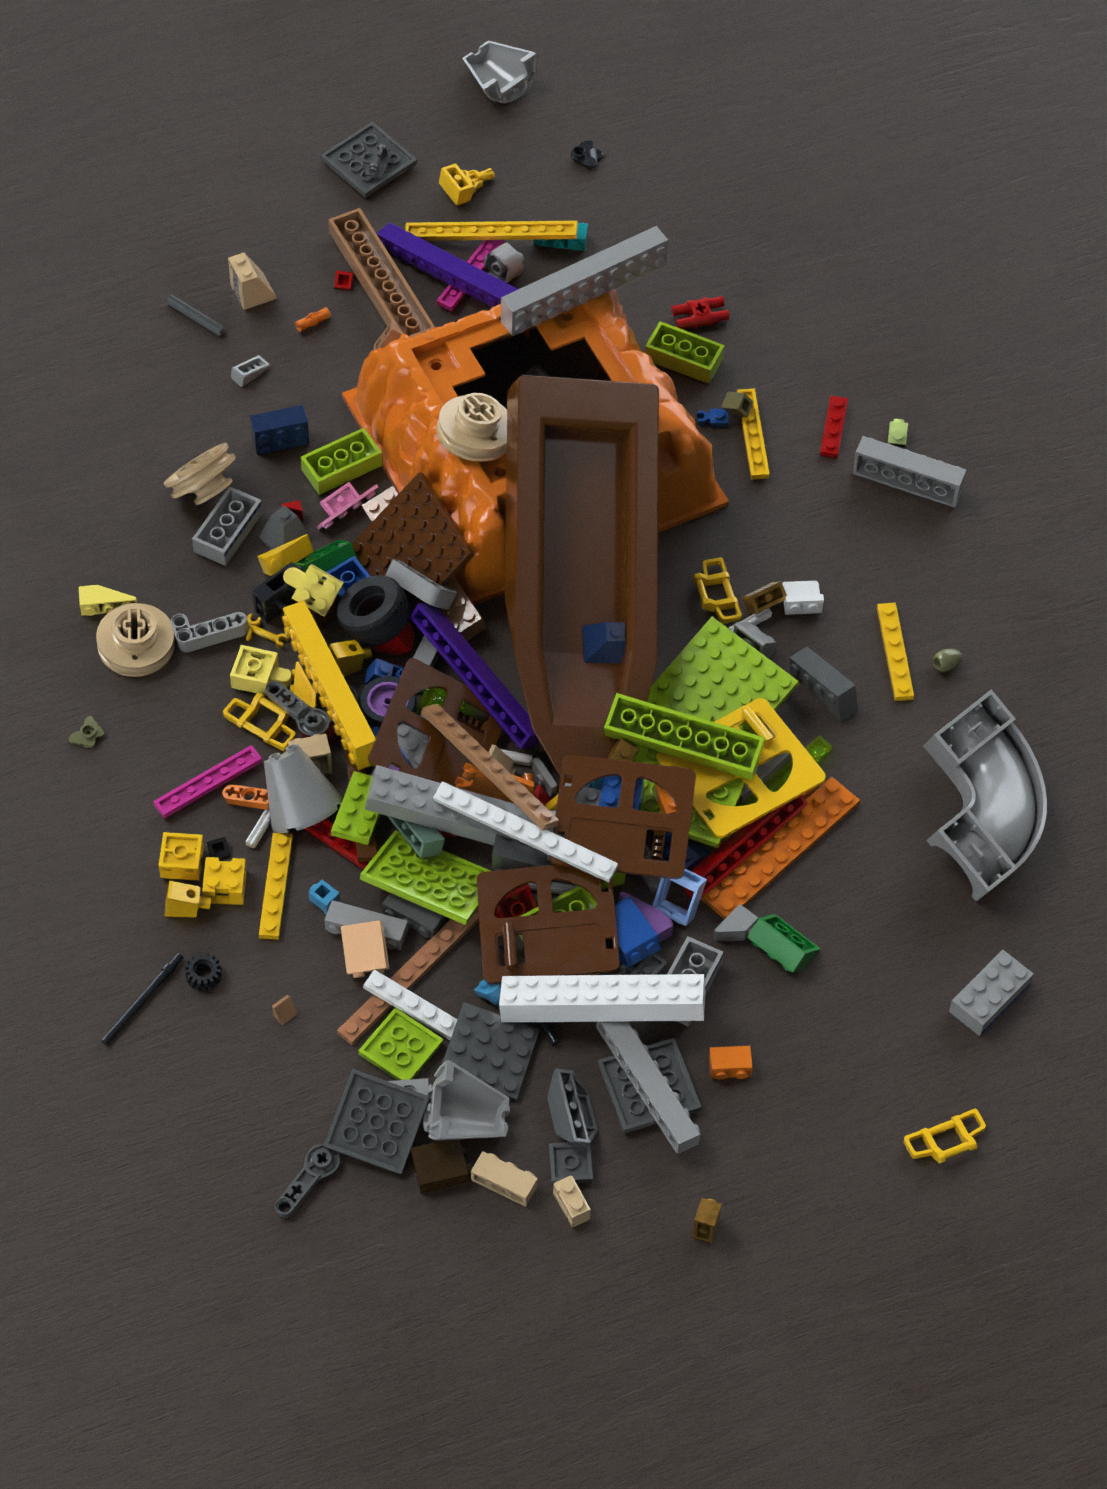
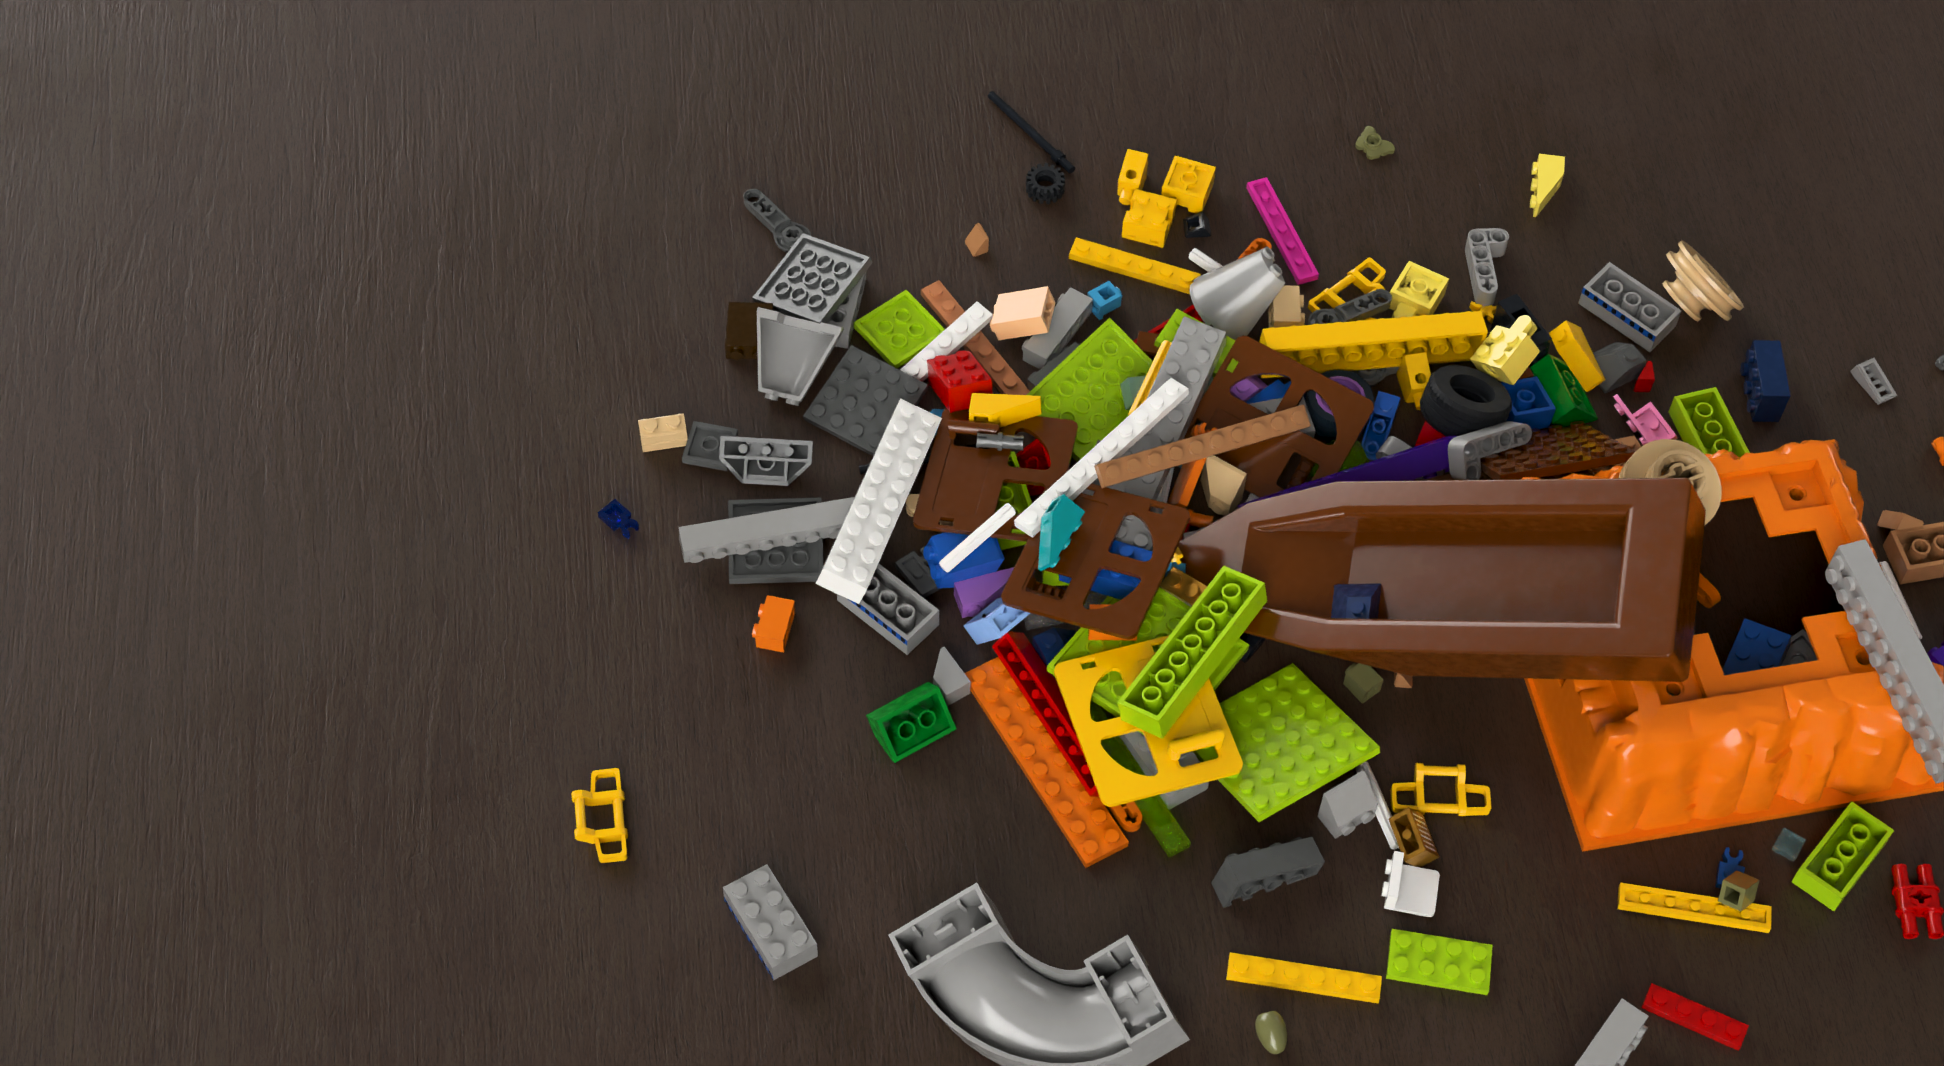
camera: 105 degrees right, 0 degrees up
tan wheel [96,603,175,677] -> none
tan brick [471,1151,538,1207] -> none
pearl gold brick [692,1198,722,1243] -> none
none -> clear blue plate [598,499,639,538]
none -> red brick [927,351,993,413]
none -> white axle [939,503,1016,572]
none -> yellow slope [969,393,1042,428]
none -> dark grey pin [976,432,1024,451]
none -> teal slope [1038,494,1085,571]
none -> yellow axle [1128,340,1172,415]
none -> lime plate [1386,929,1493,995]
none -> clear light blue tile [1771,828,1806,862]

